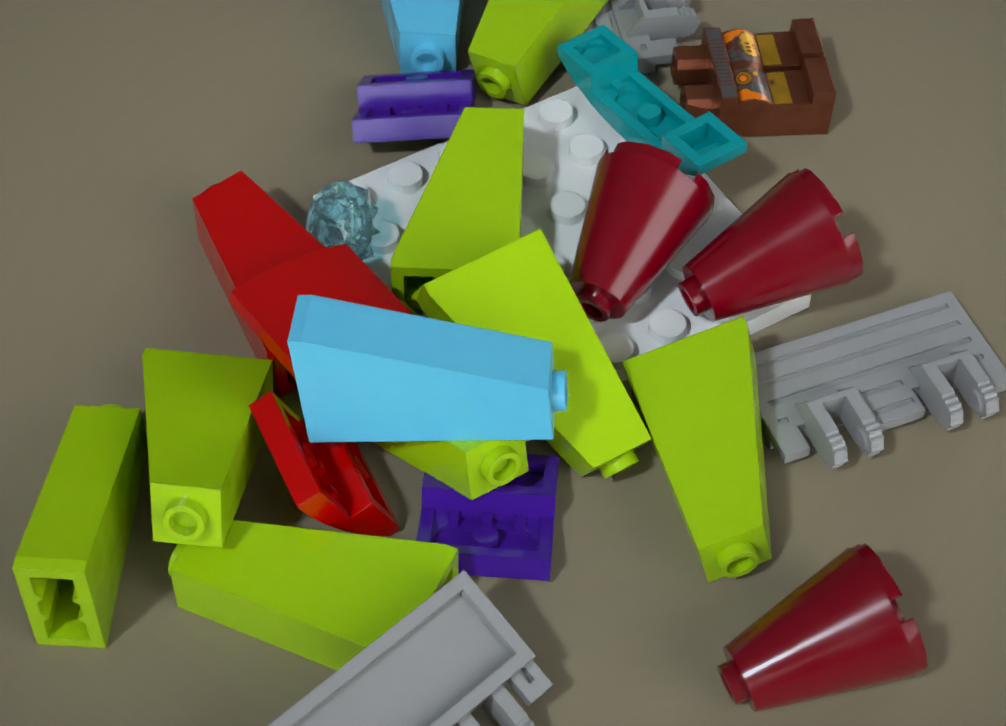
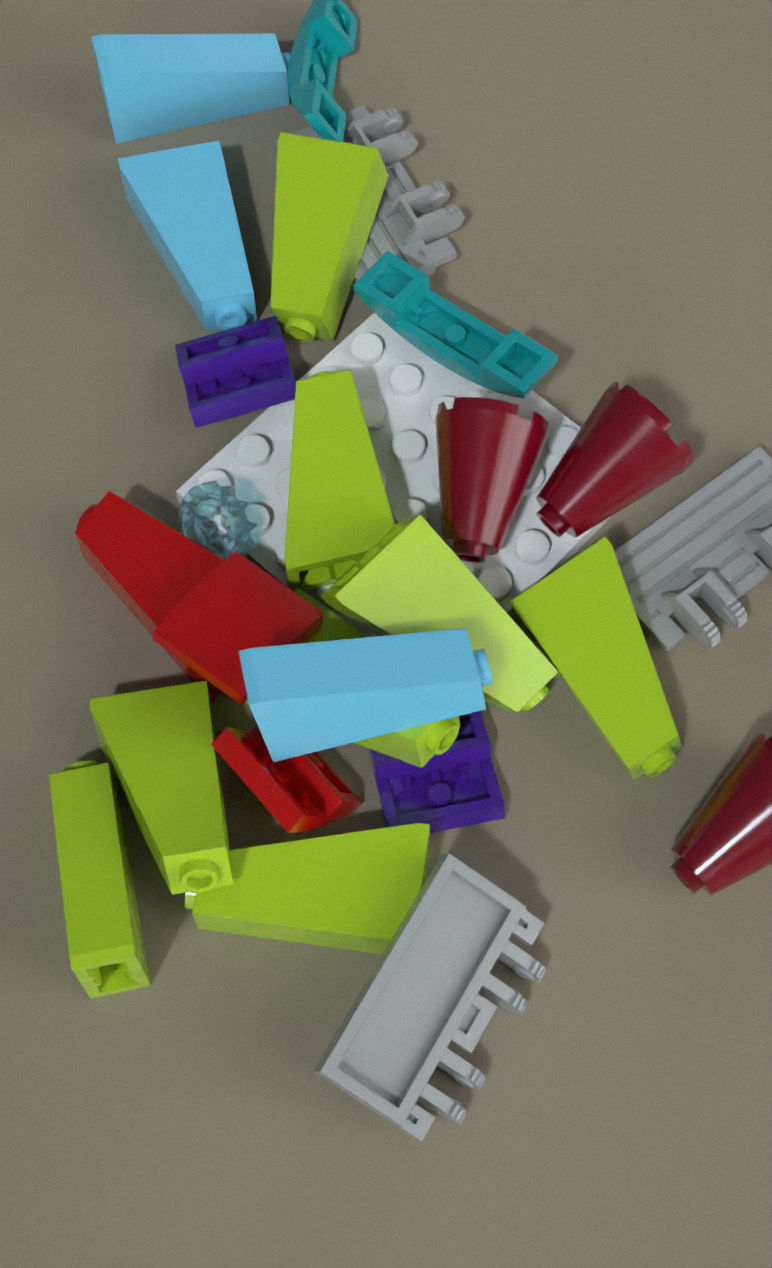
camera: 15 degrees left, 15 degrees up
copper hips [670,18,837,136] -> none

